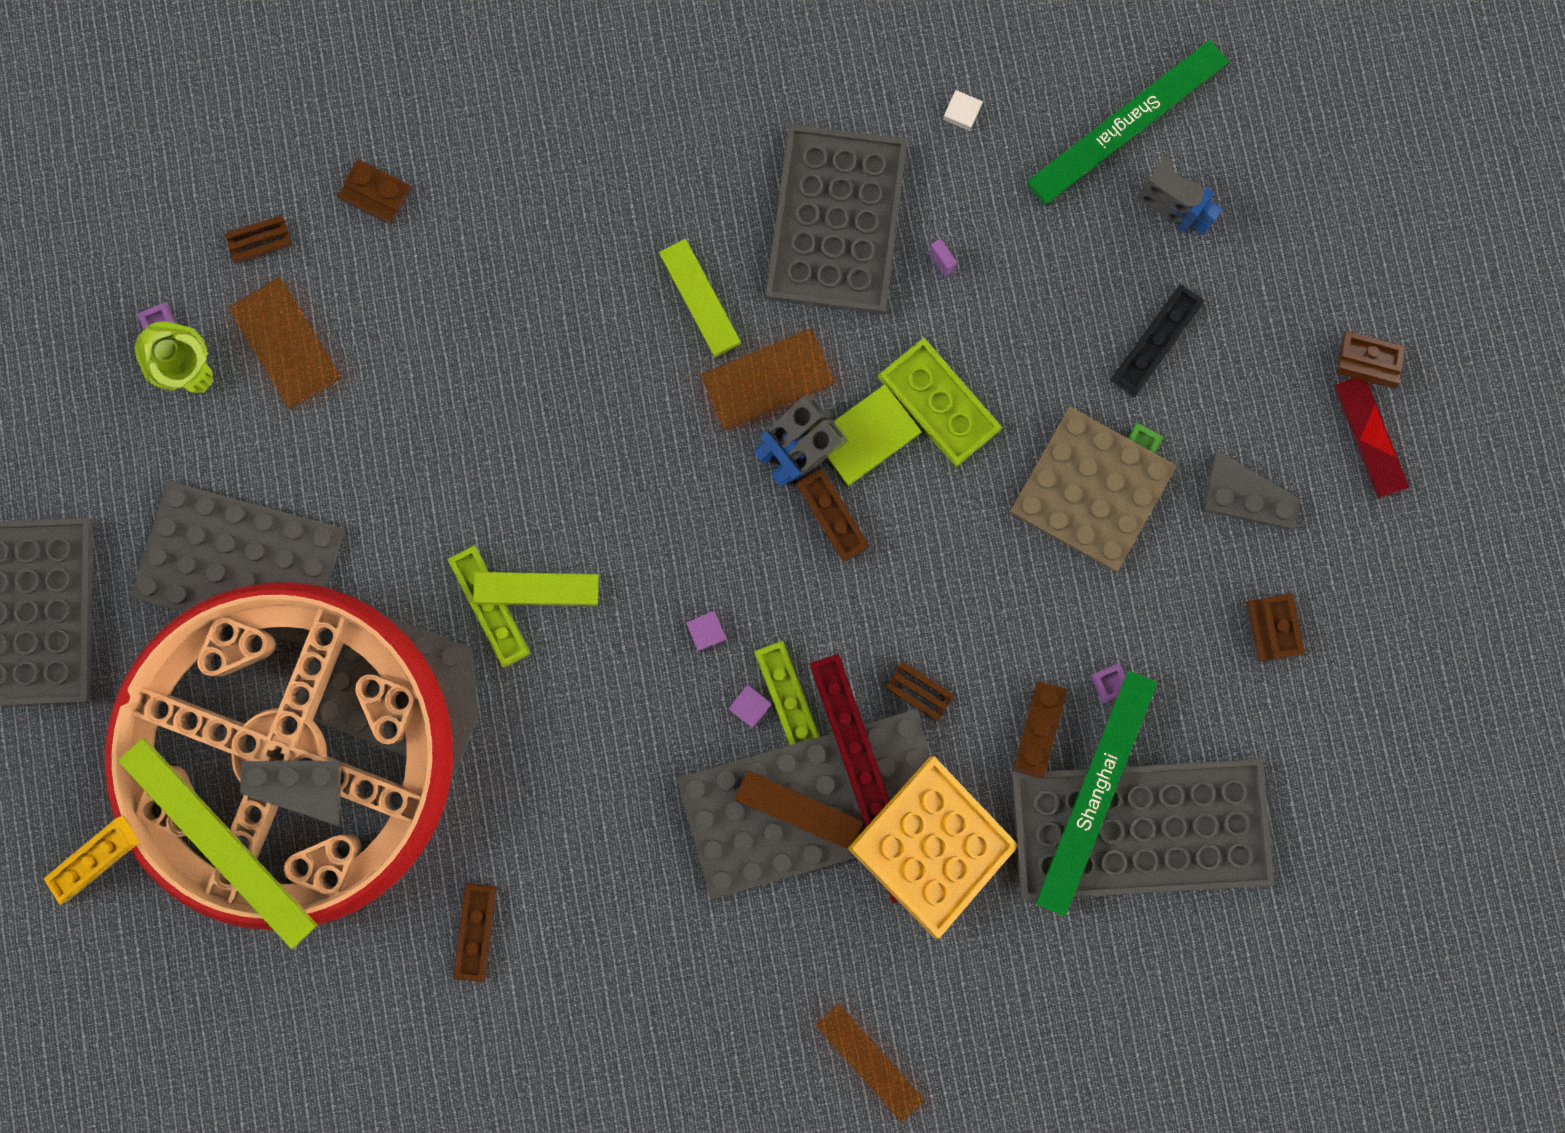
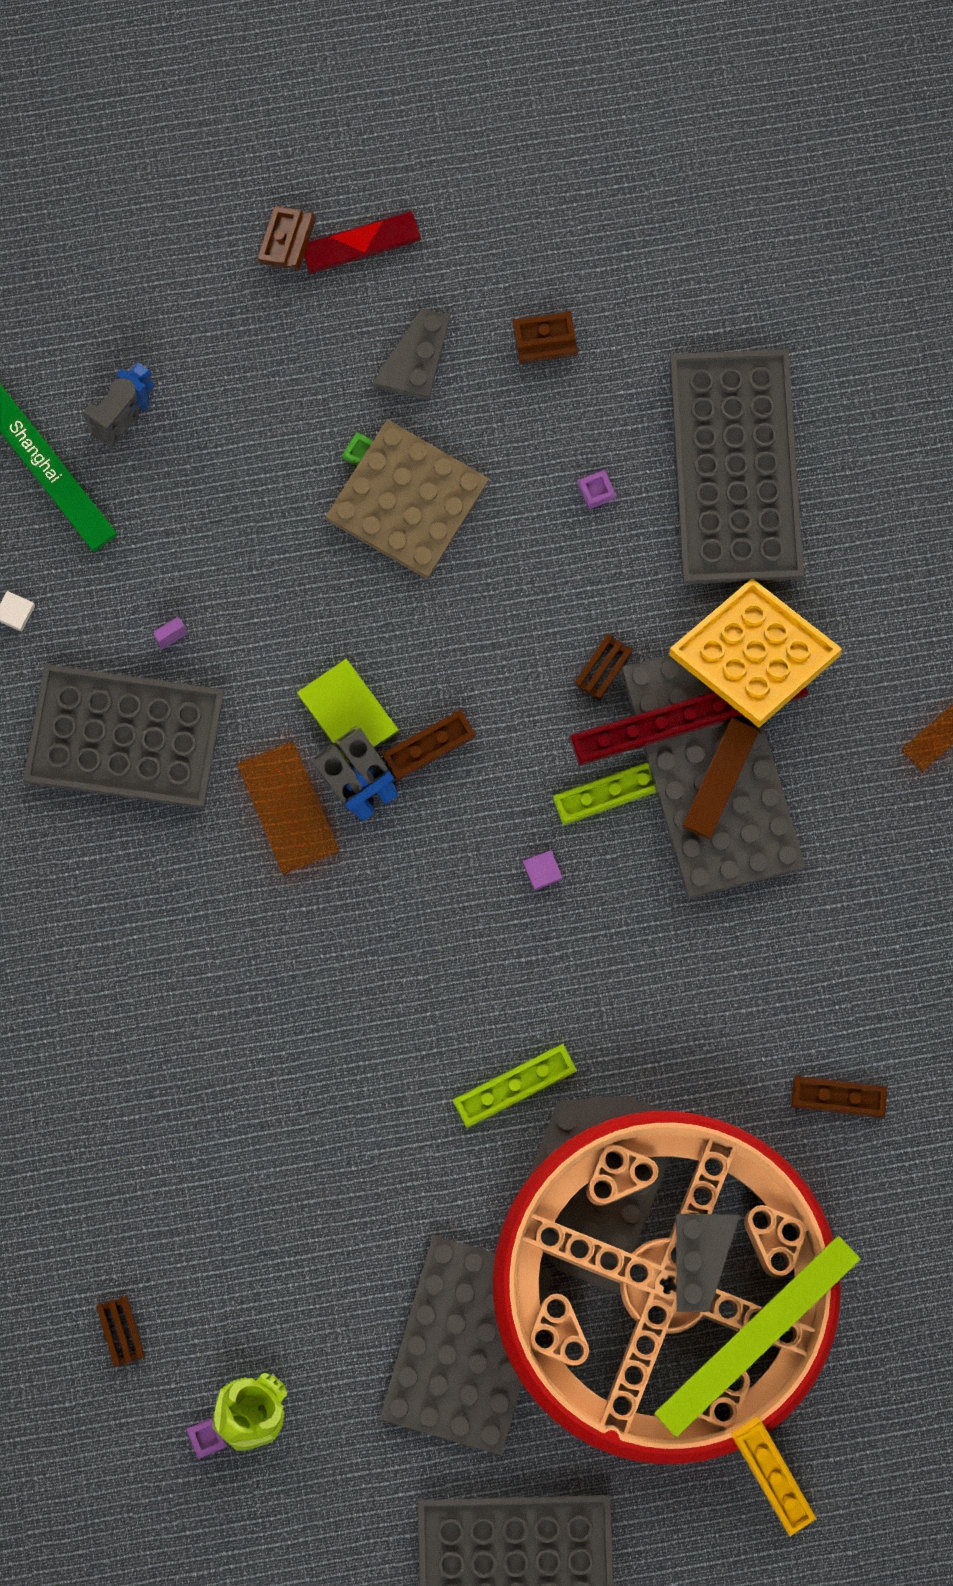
camera: 90 degrees left, 5 degrees down
clear orange tile [228,277,343,409] -> none
reddish brown plate [337,159,412,225] -> none
lime tile [473,572,599,607] -> none
lime tile [659,239,741,358] -> none
medium lavender tile [728,685,772,729] -> none
lime tile [877,337,1003,468] -> none
reddish brown plate [1013,681,1068,779] -> none
green tile [1035,670,1158,917] -> none
black tile [1110,284,1205,398] -> none

